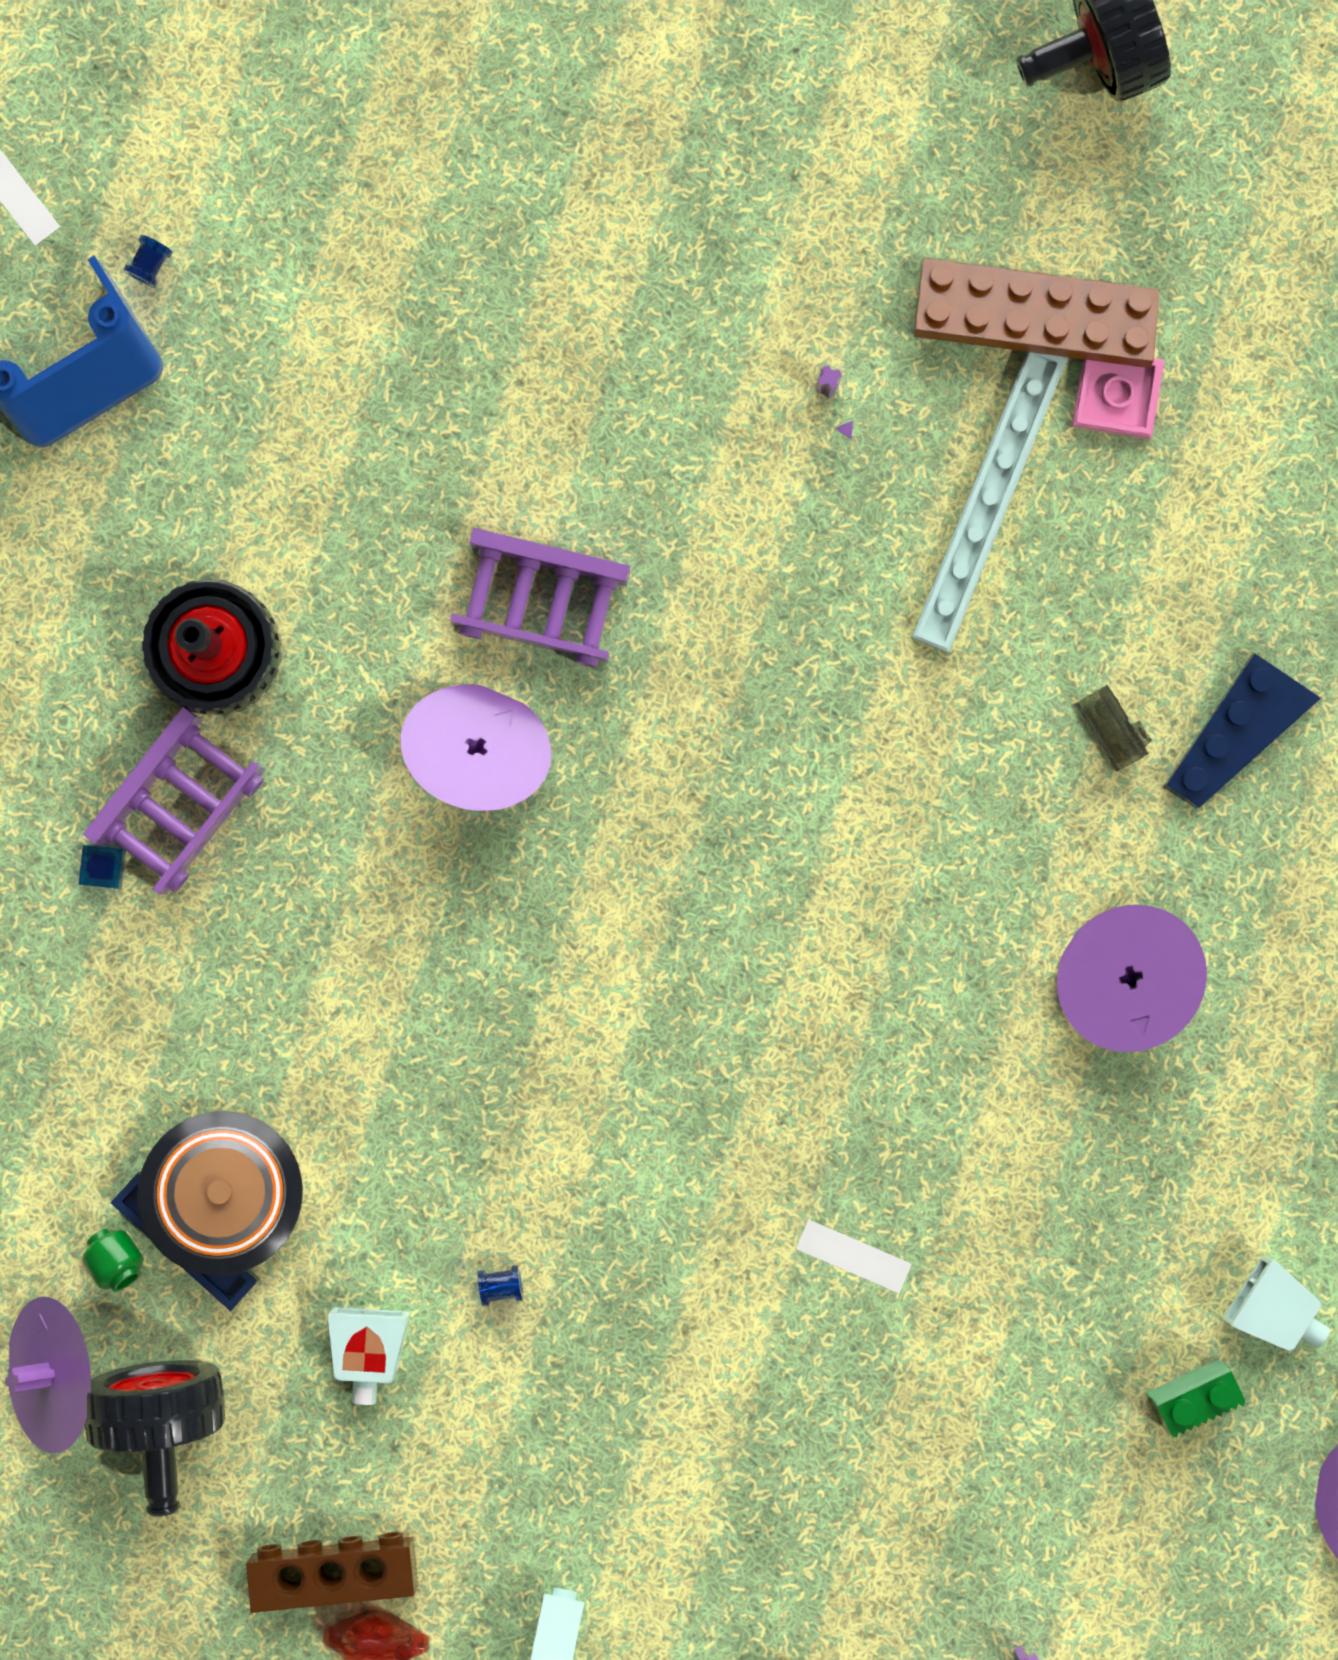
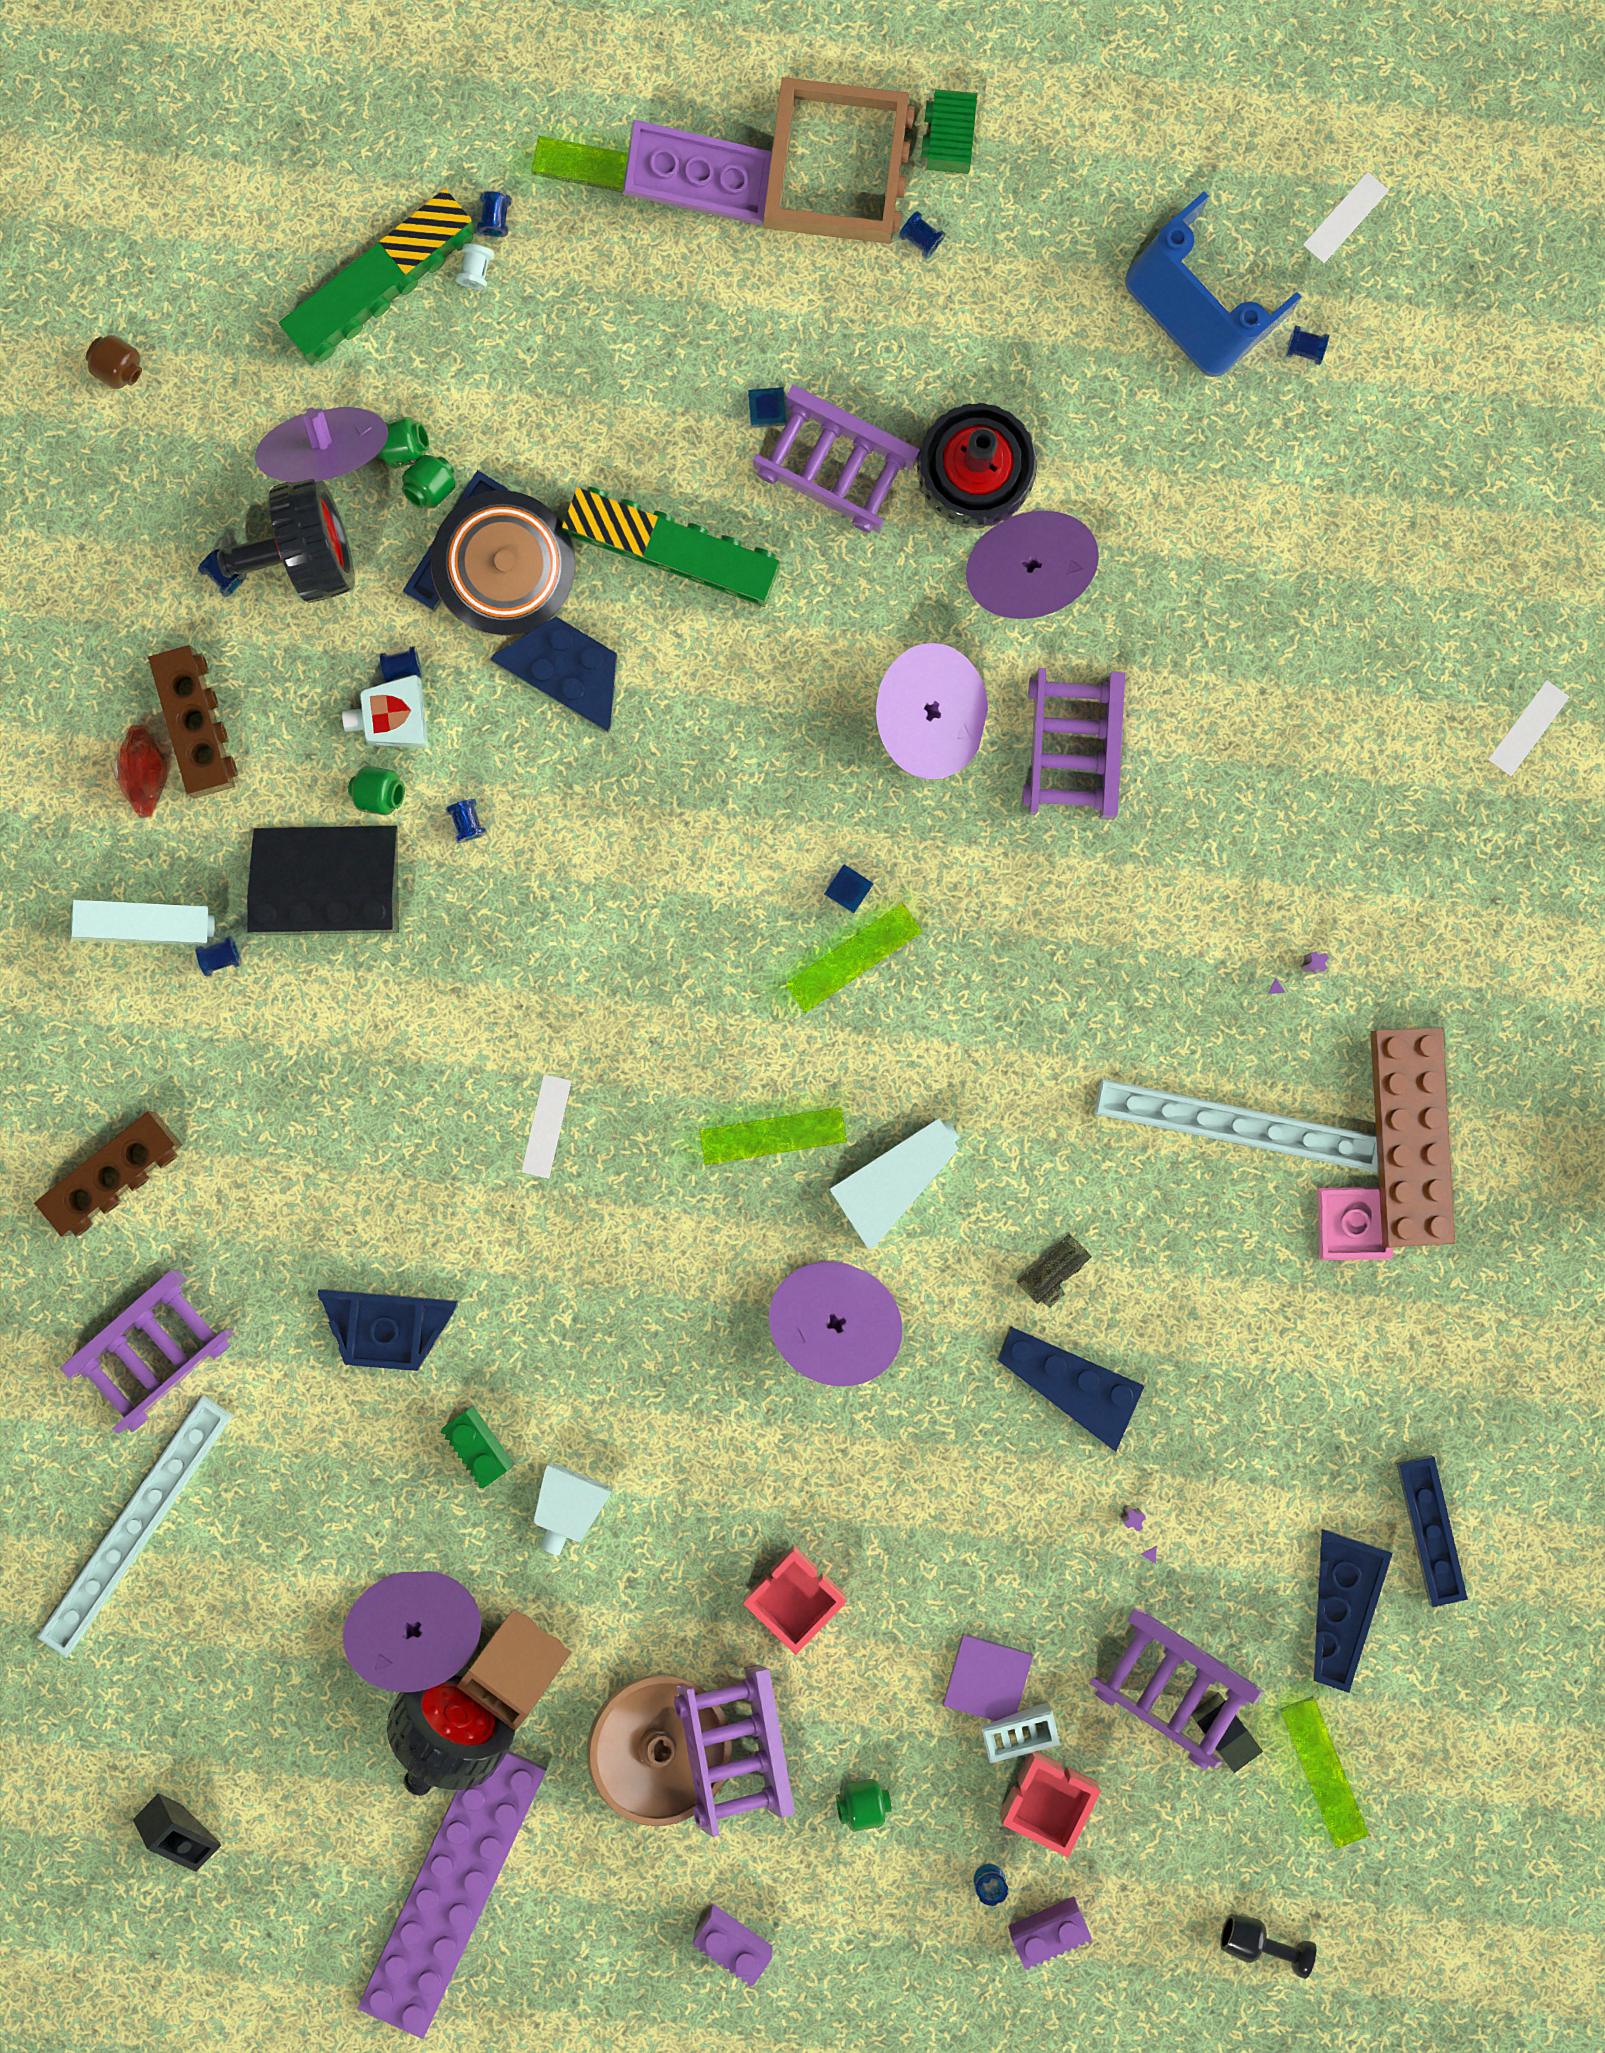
camera: 80 degrees right, 0 degrees up
none -> clear blue bush [195,936,242,977]
none -> clear blue bush [198,549,246,597]
none -> black slope [247,825,399,936]
none -> dark blue wing [318,1289,459,1371]
none -> green head [348,766,405,815]
none -> green head [376,417,429,468]
none -> clear blue bush [379,645,423,683]
none -> dark blue wing [490,616,618,733]
none -> green brick [562,486,780,607]
none -> clear neon green plate [699,1107,847,1165]
none -> clear neon green plate [784,902,923,1014]
none -> clear blue plate [824,864,874,914]
none -> light aqua slope [829,1118,960,1250]
none -> medium lavender piece [966,511,1099,619]
none -> white sticker [1488,680,1570,776]

